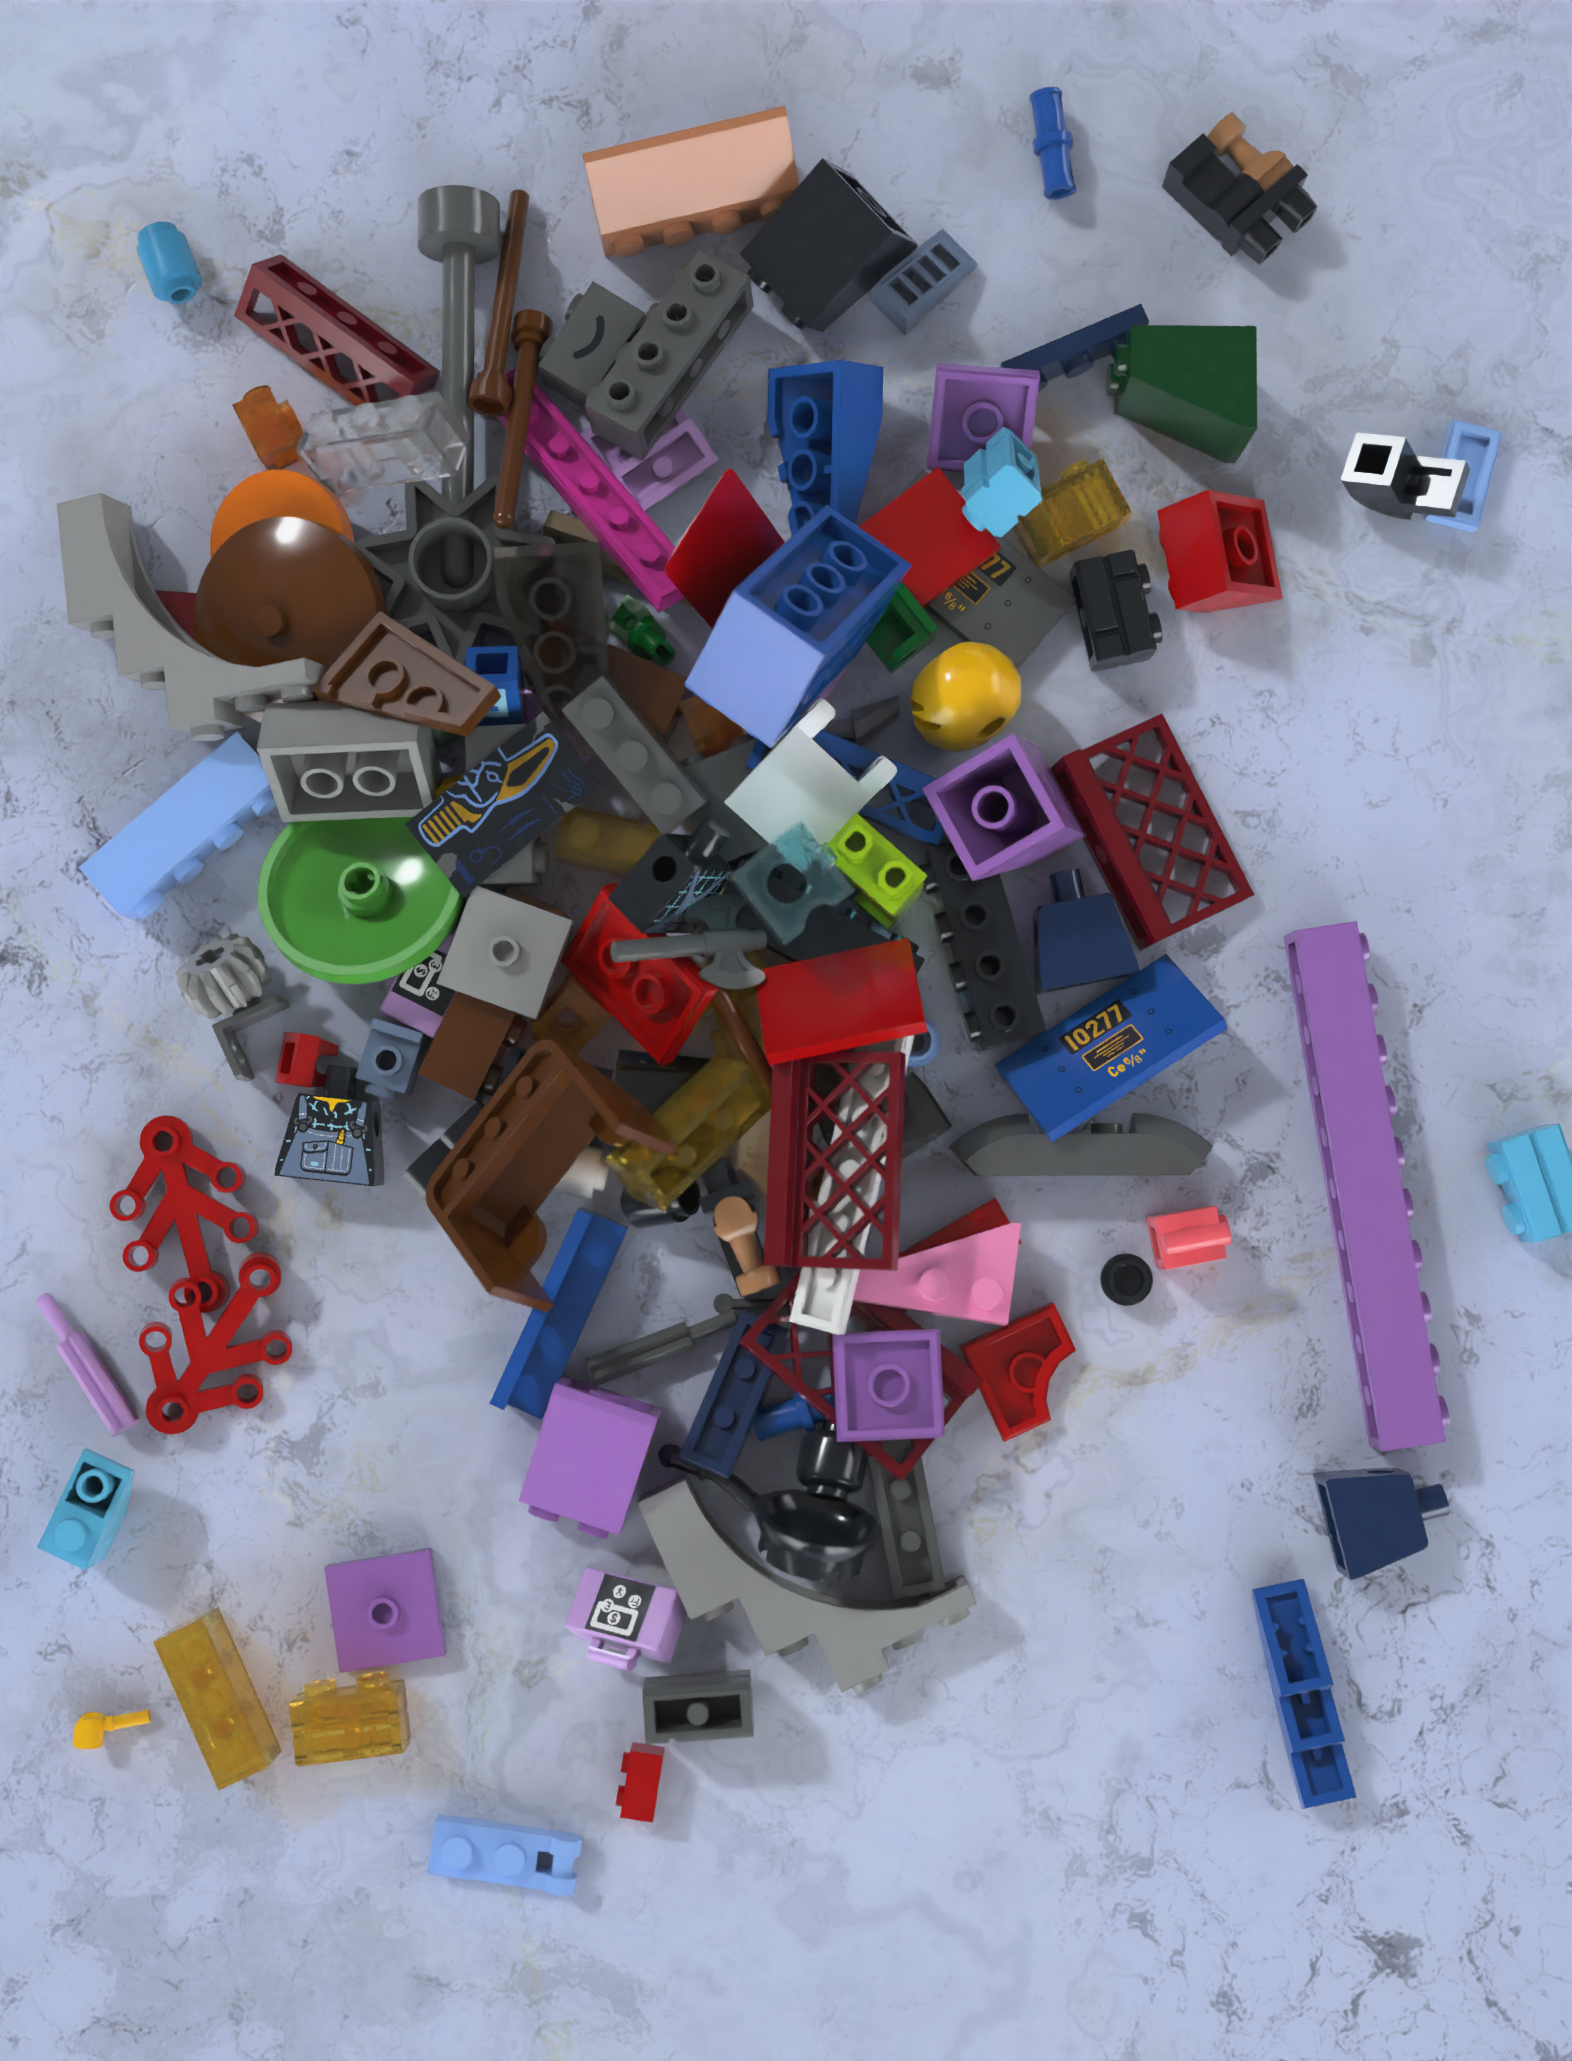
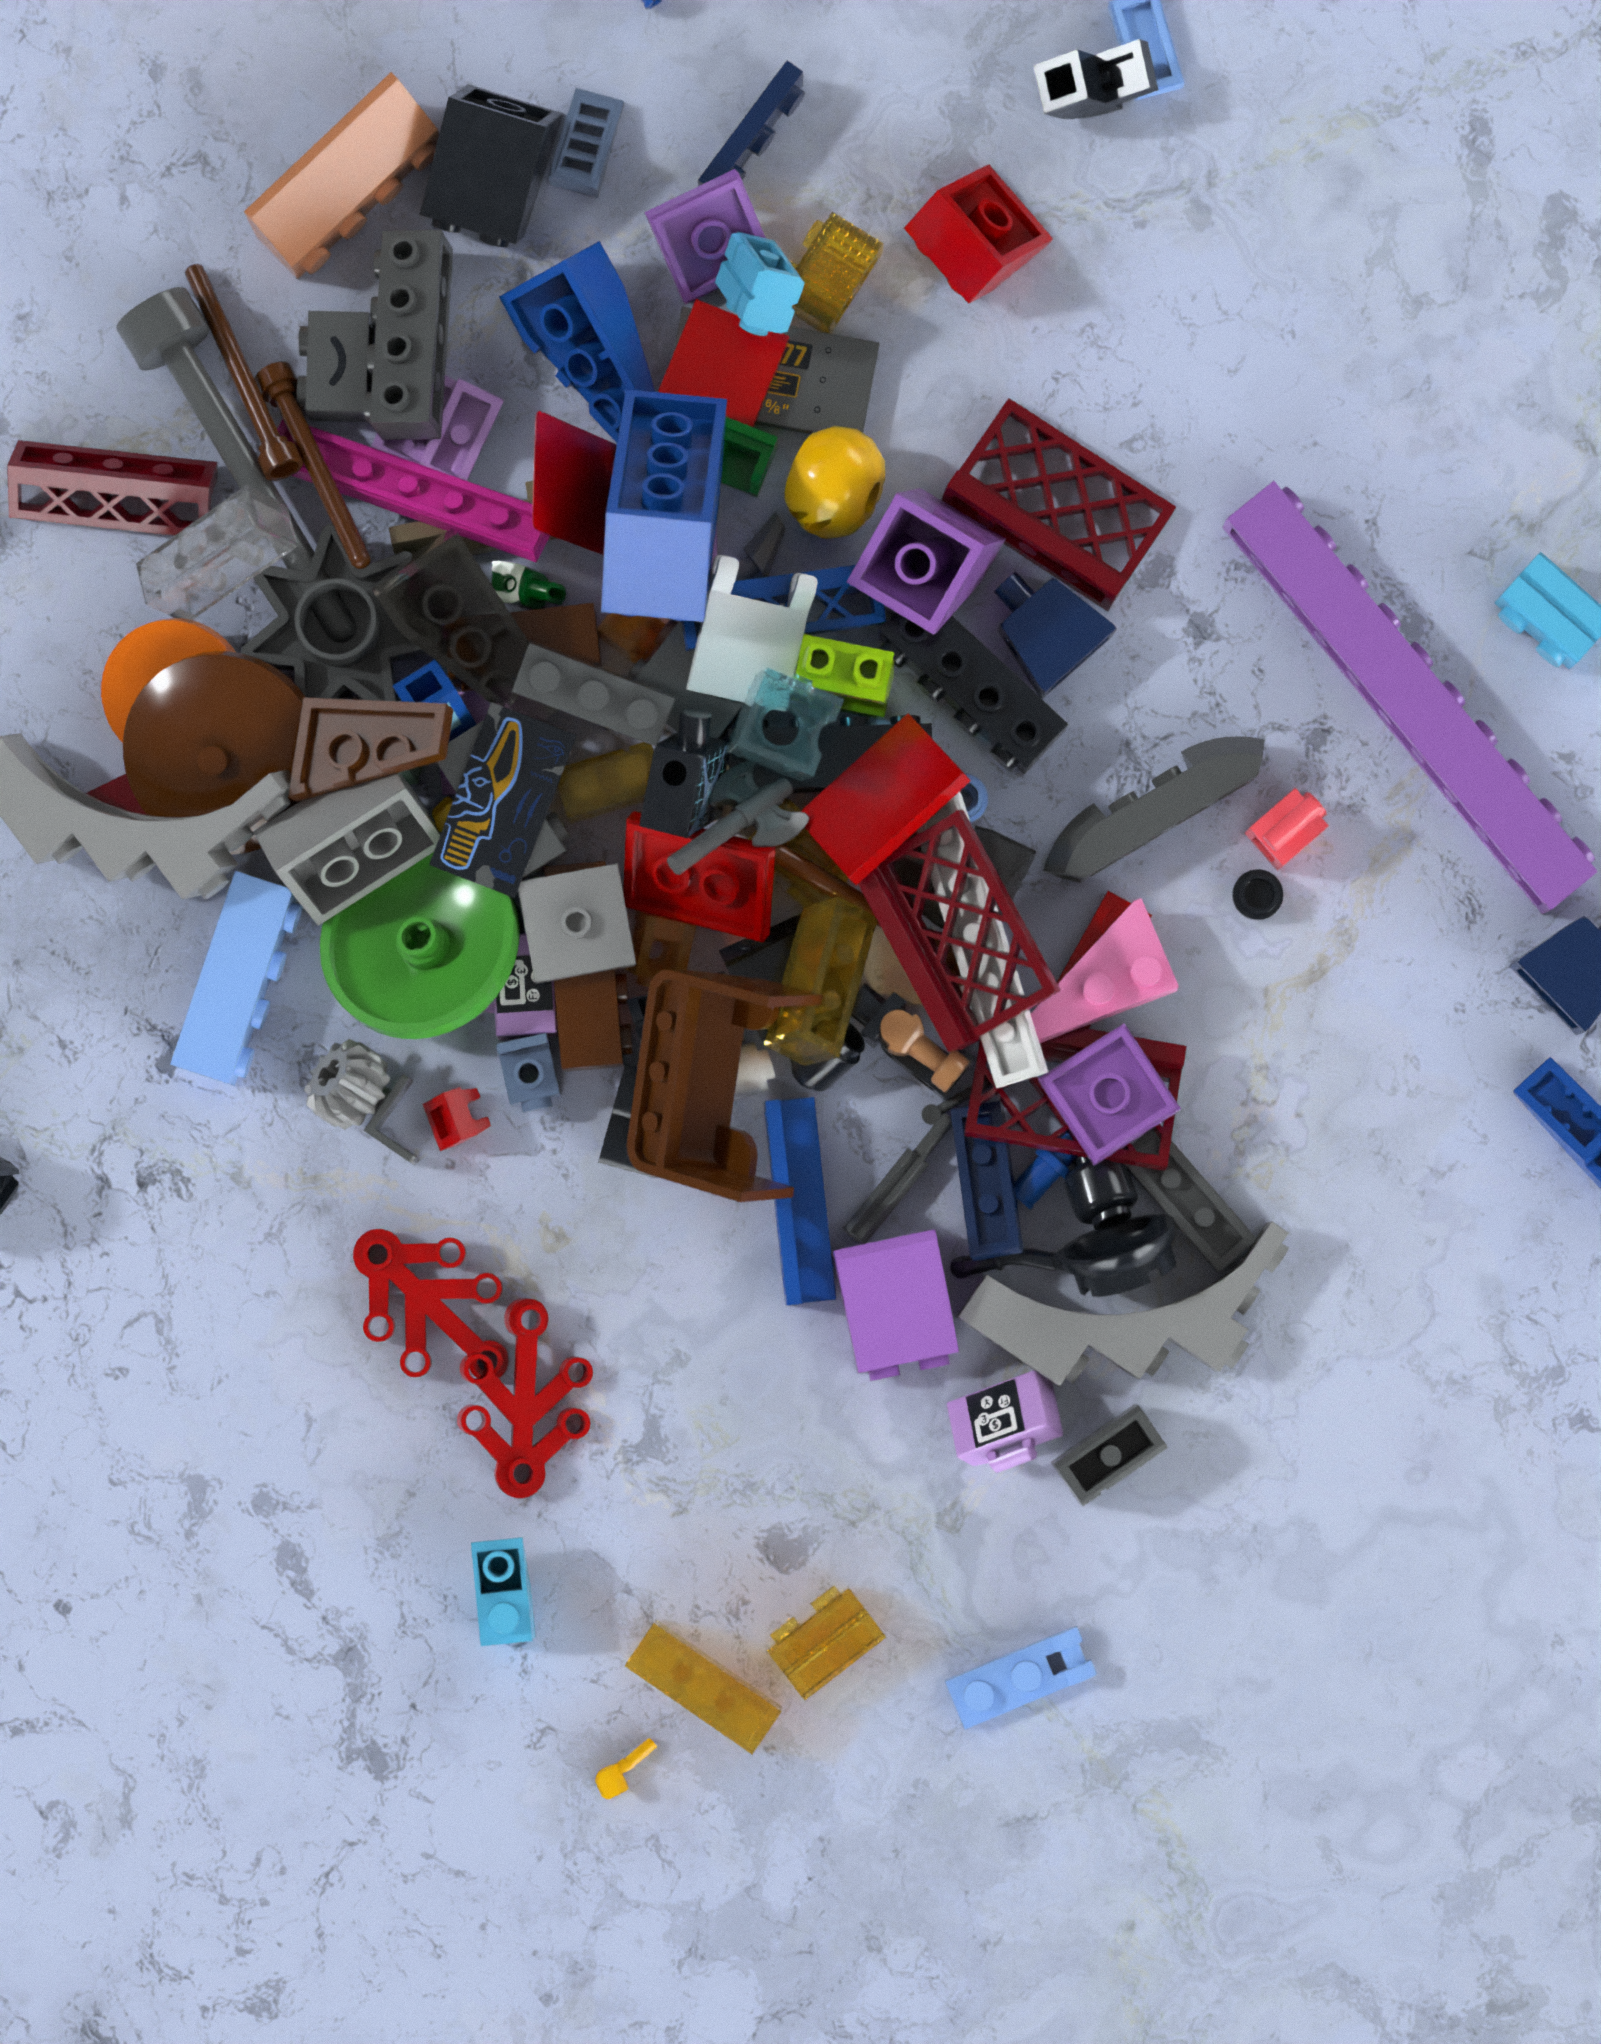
camera: 30 degrees left, 0 degrees up
lavender axle [36,1293,140,1437] -> none
clear orange brick [232,385,316,470] -> none
torso [274,1065,384,1186] -> none
medium lavender plate [325,1548,447,1673] -> none
red piece [615,1742,665,1823] -> none
red tile [959,1302,1076,1442] -> none
blue tile [995,954,1227,1143] -> none
black brick [1069,549,1162,672] -> none
dark green slope [1106,325,1257,463] -> none

